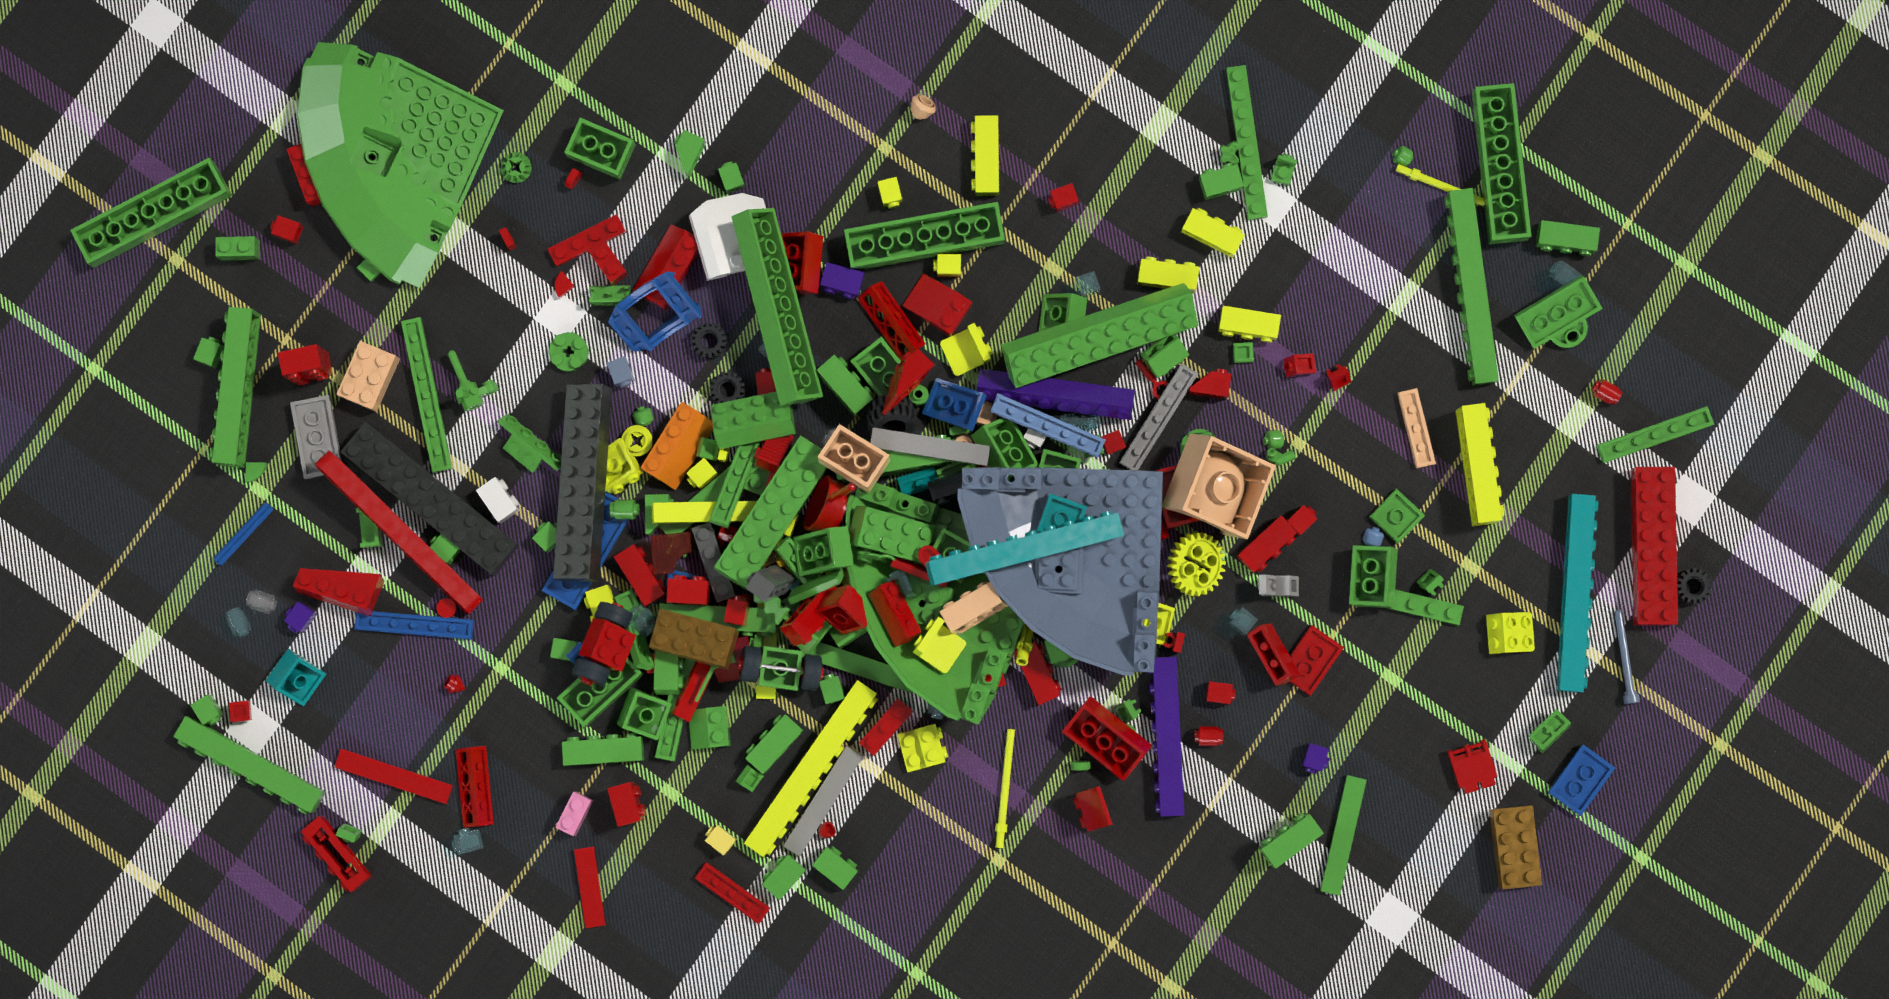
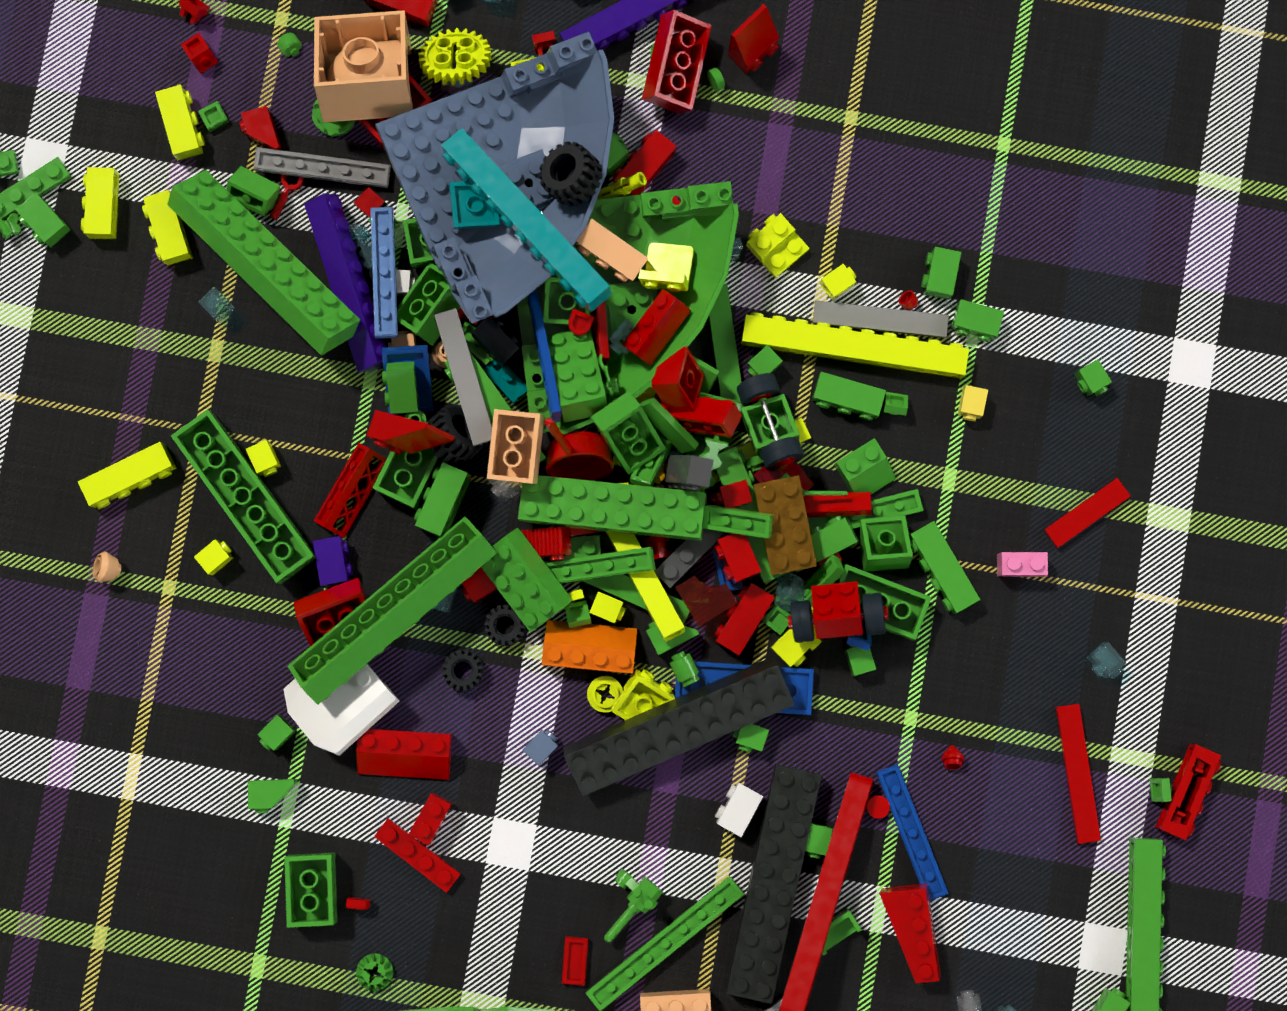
camera: 125 degrees left, 0 degrees up
red tile [229,700,252,722] -> none
teal slope [265,649,326,706] -> none
dark purple brick [284,602,317,634] -> none
red fence [456,746,494,828] -> none
bright green bracket [497,414,562,473] -> none
red tile [499,227,516,251] -> none
bright green plate [549,332,589,372] -> none
red tile [555,271,575,298] -> none
bright green hinge [589,285,631,306] -> none
red brick [607,782,647,827] -> none
blue wedge [608,271,702,352] -> none
bright green piece [633,406,654,426] -> none
red tile [695,862,770,924] -> none
red brick [859,698,913,756] -> none
red slope [902,274,972,337] -> none
neon yellow bracket [940,323,993,376] -> none
bright green plate [949,425,970,438] -> none
neon yellow bar [995,729,1015,848] -> none
bright green slope [1039,293,1087,332] -> none
red brick [1048,183,1079,213] -> none
bright green tile [1114,699,1141,724] -> none
bright green arm [1266,448,1296,465] -> none
none -> bright green brick [382,361,419,414]
none -> blue tile [528,290,561,422]
none -> black tyre [539,142,603,206]
none -> red tile [562,936,588,986]
none -> bright green plate [703,505,773,539]
none -> neon yellow brick [820,264,856,301]
none -> bright green brick [1074,359,1112,397]

